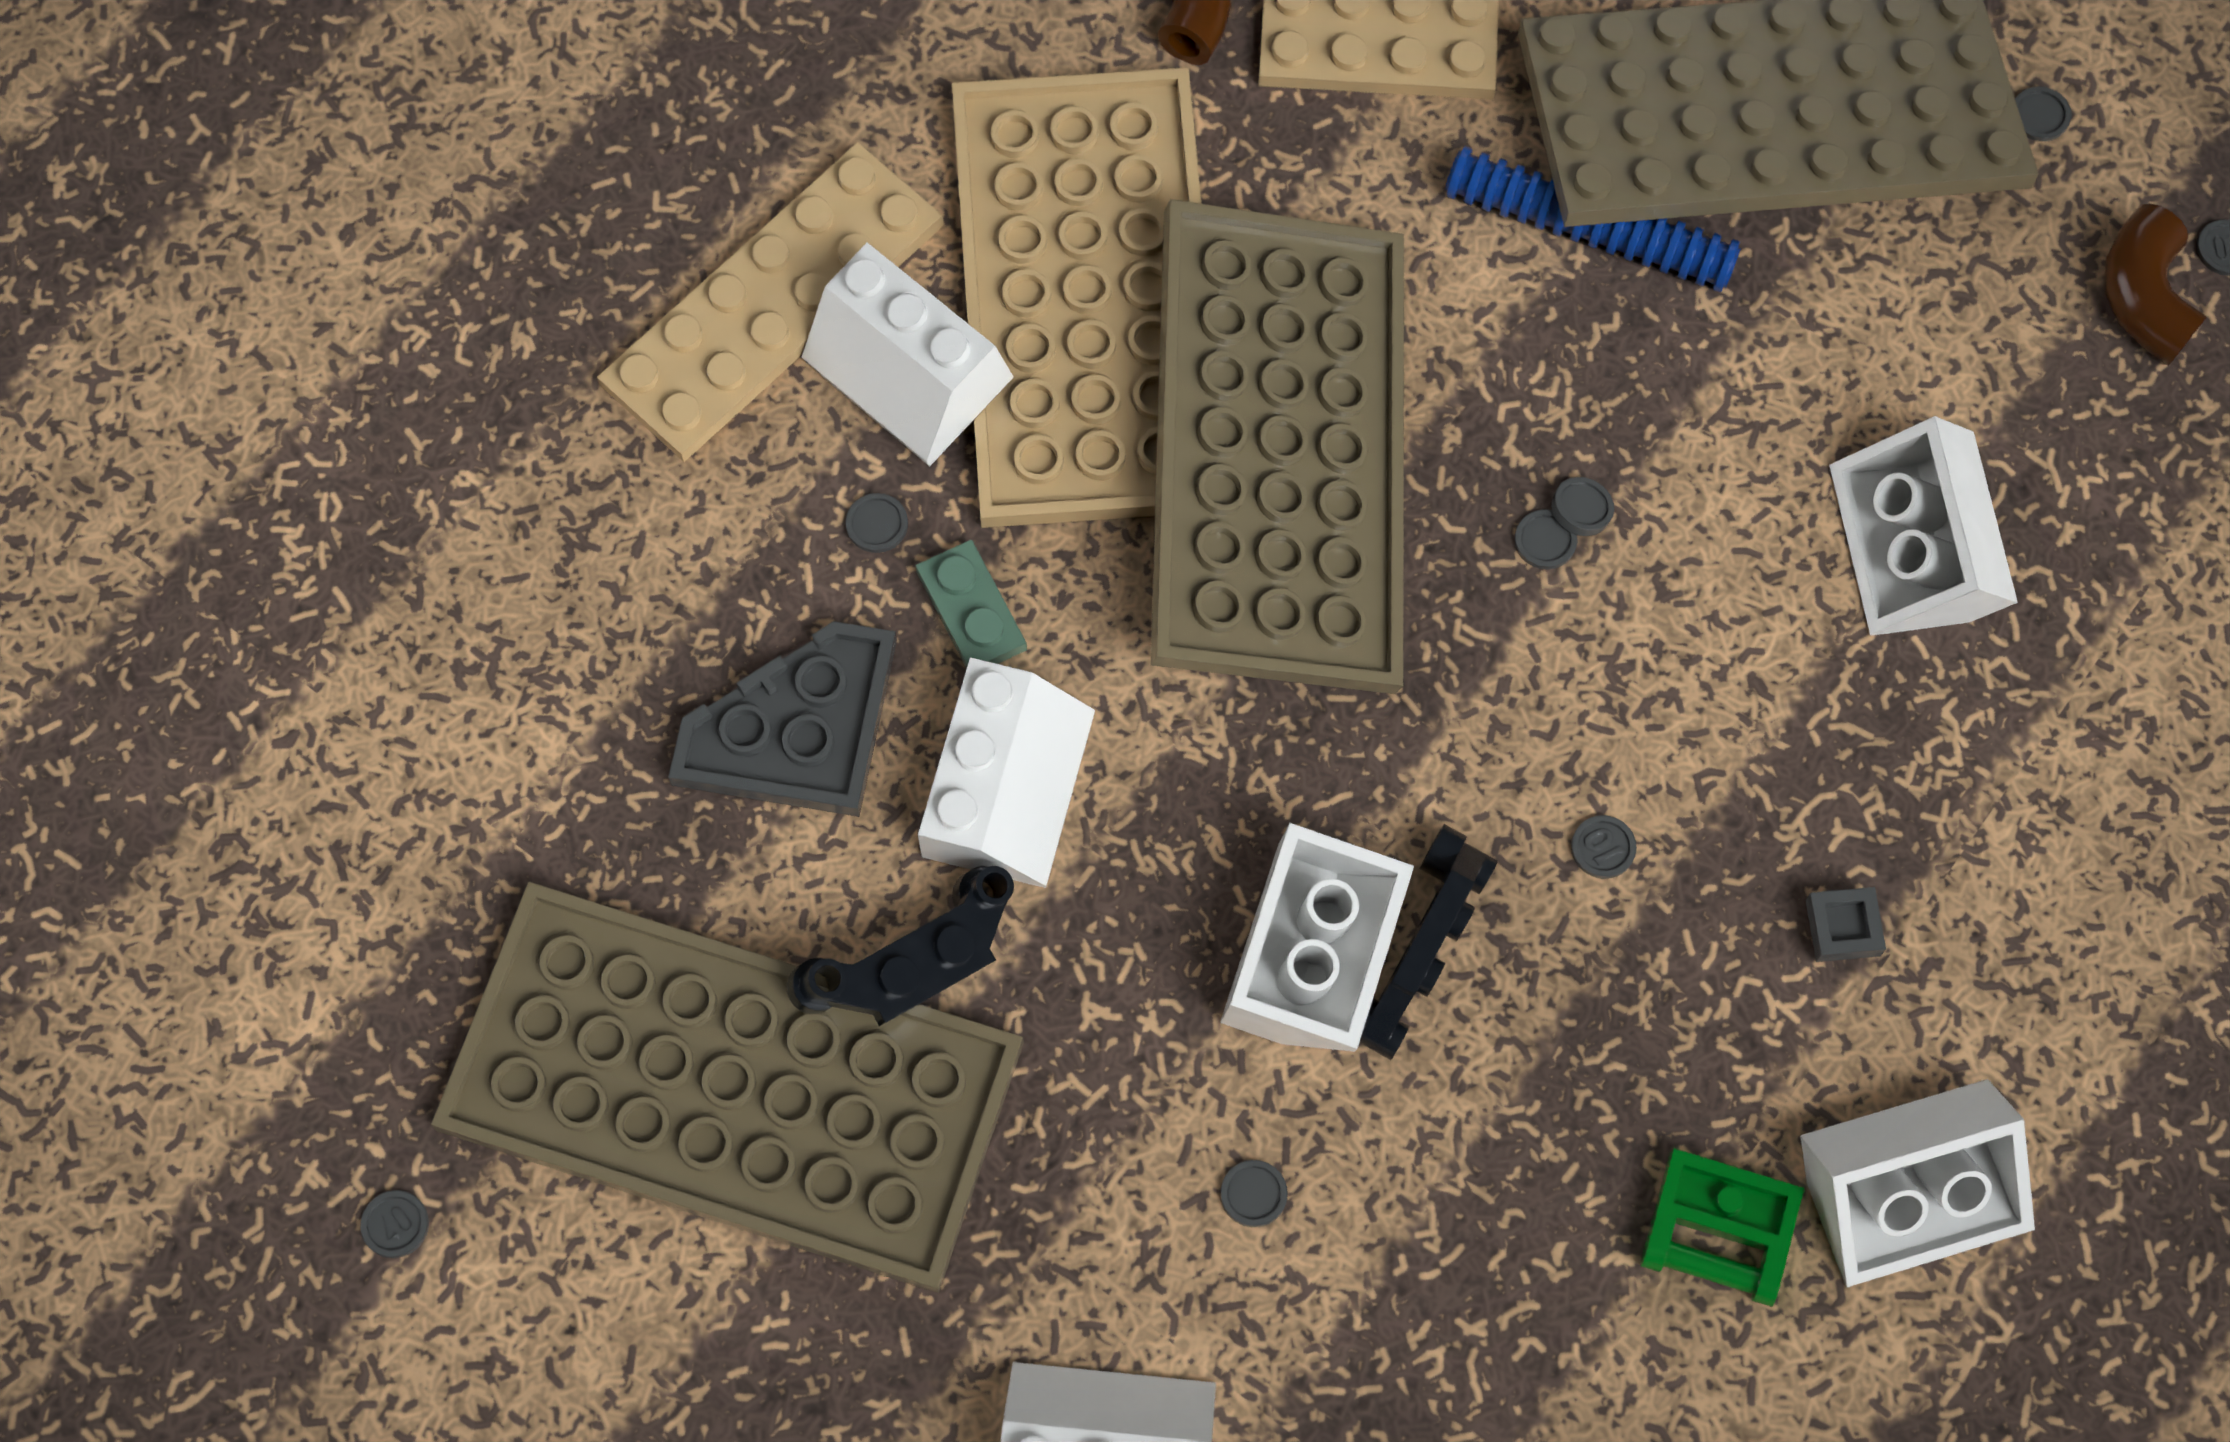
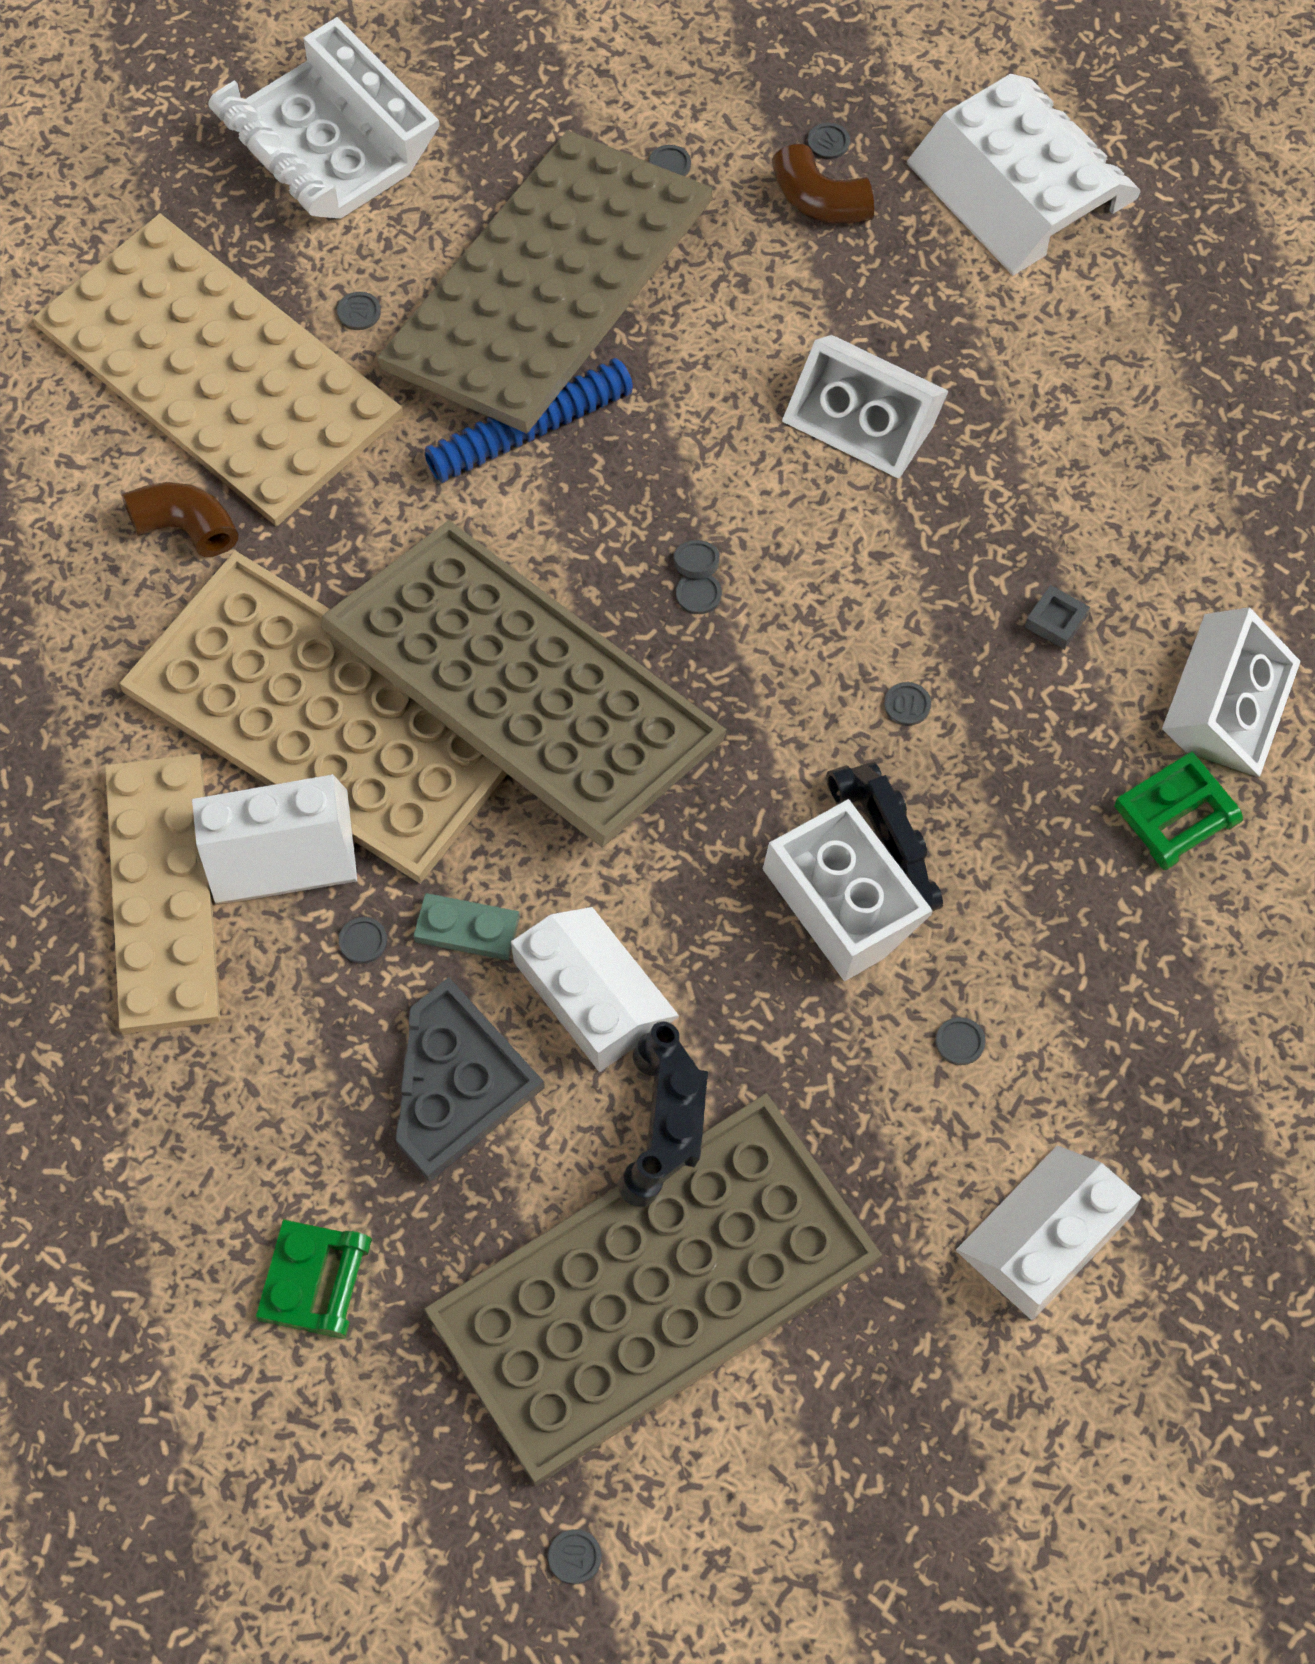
camera: 50 degrees left, 5 degrees down
none -> green plate [256,1219,372,1339]

